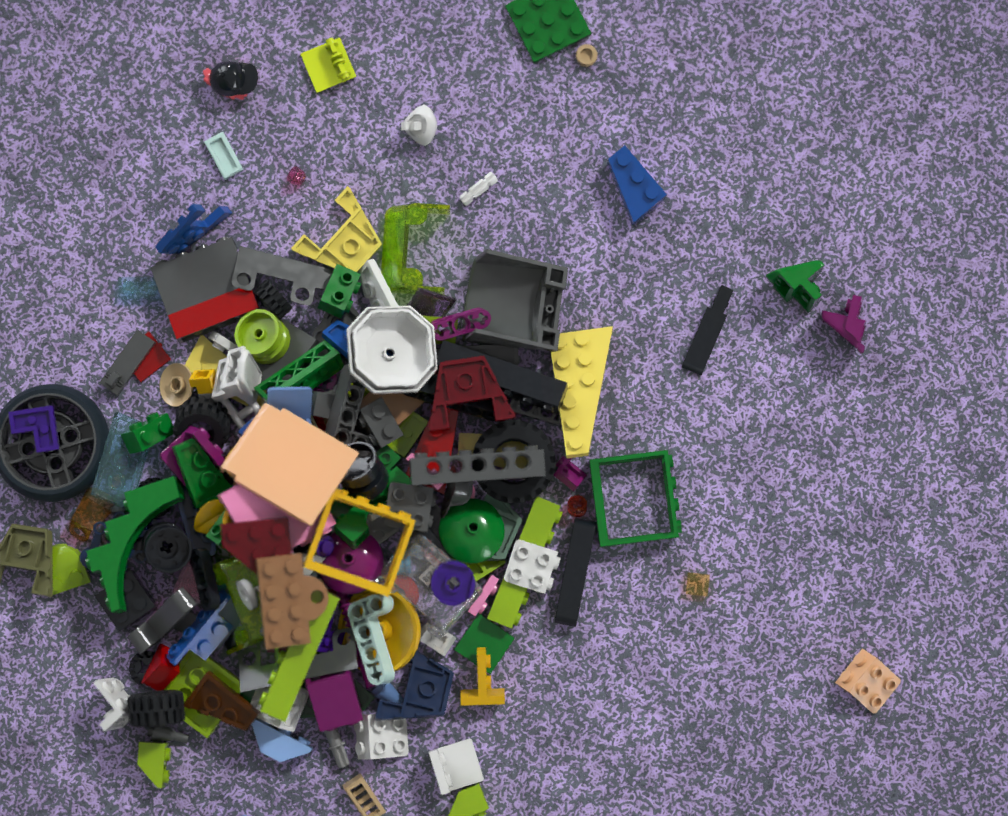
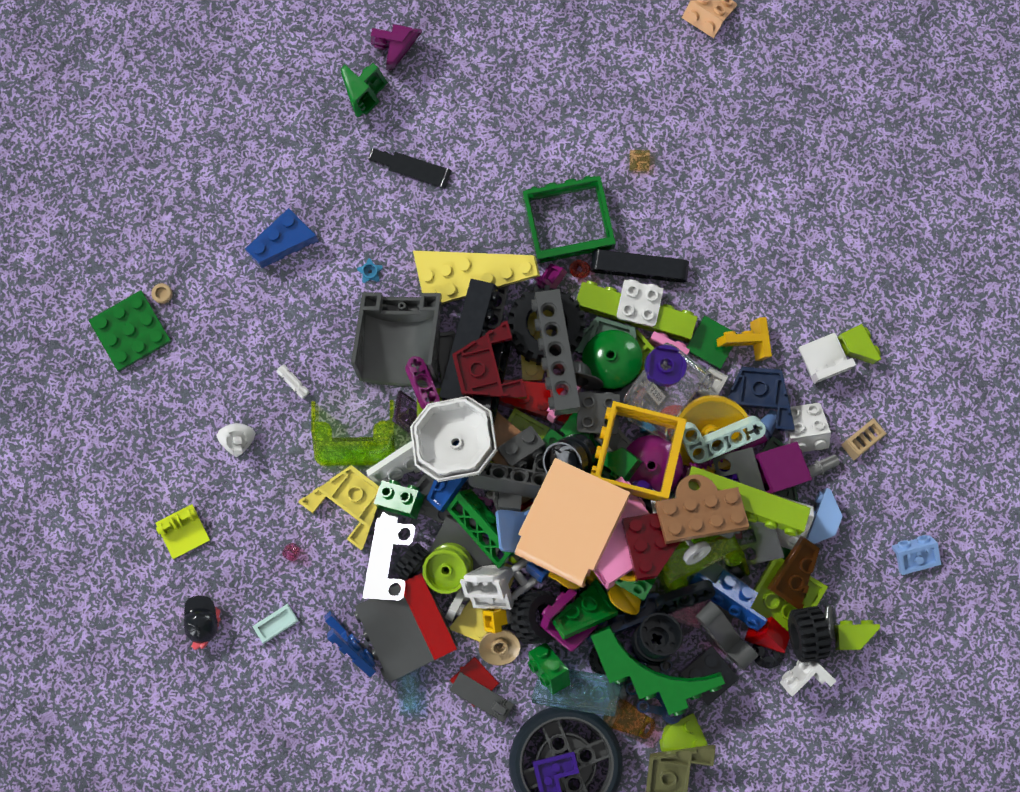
camera: 95 degrees left, 5 degrees down
none -> dark azure plate [357,258,383,283]

